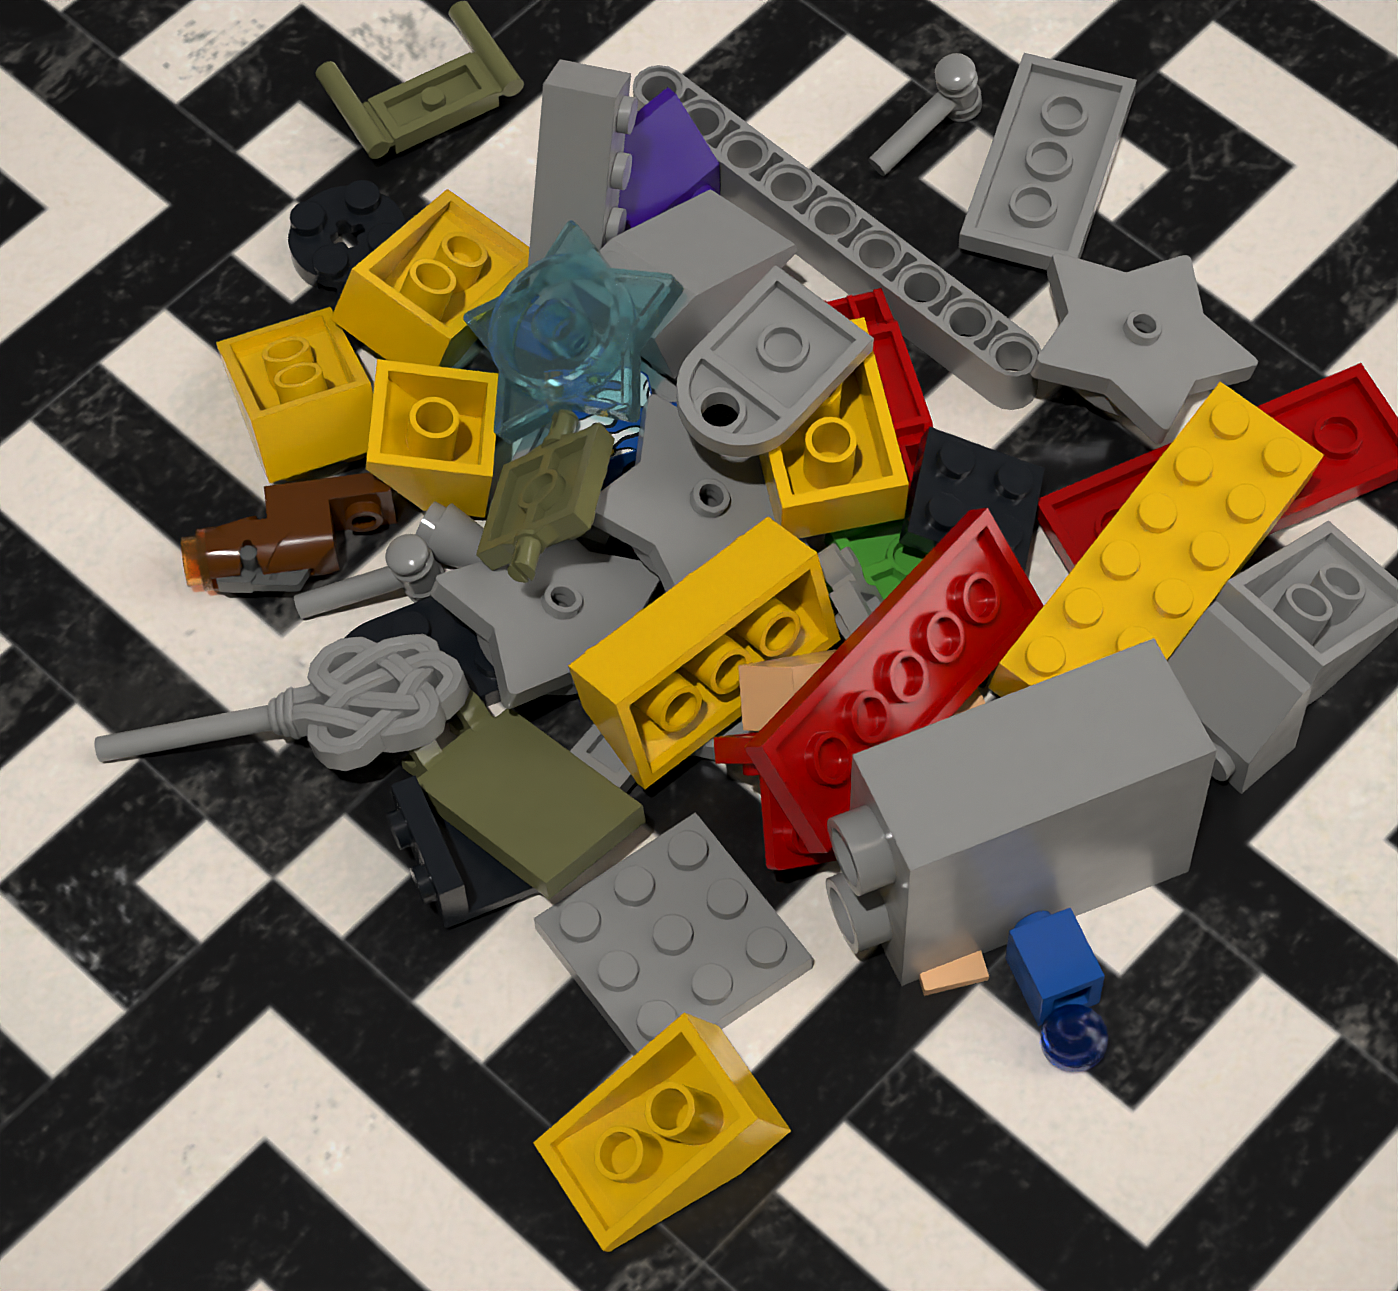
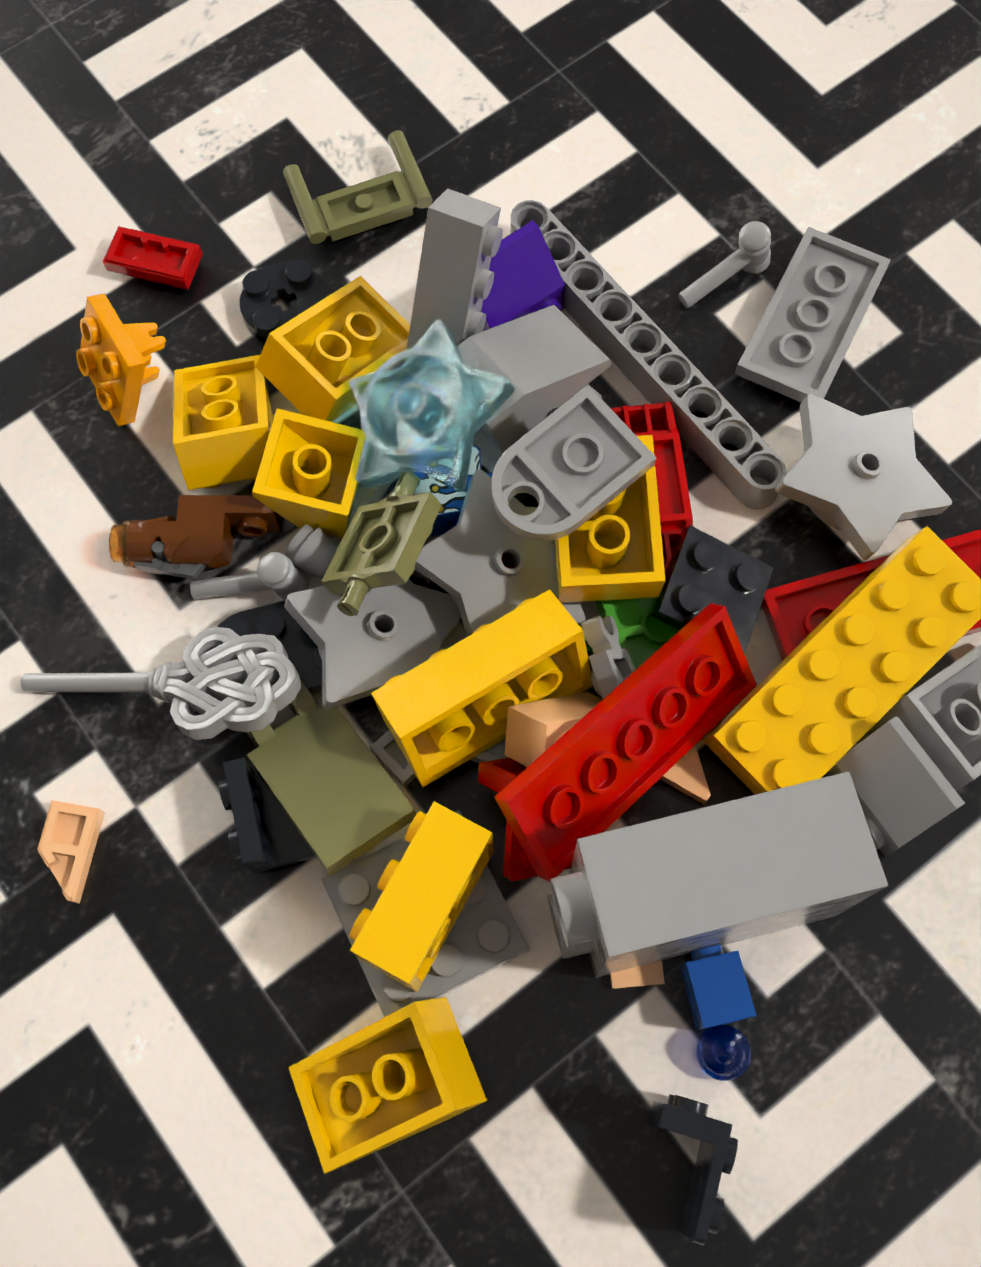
camera: 10 degrees right, 10 degrees up
none -> light nougat tile [37,800,105,904]
none -> light orange plate [76,293,166,427]
none -> red plate [102,226,203,290]
none -> yellow brick [349,802,494,992]
none -> black bracket [648,1094,738,1246]

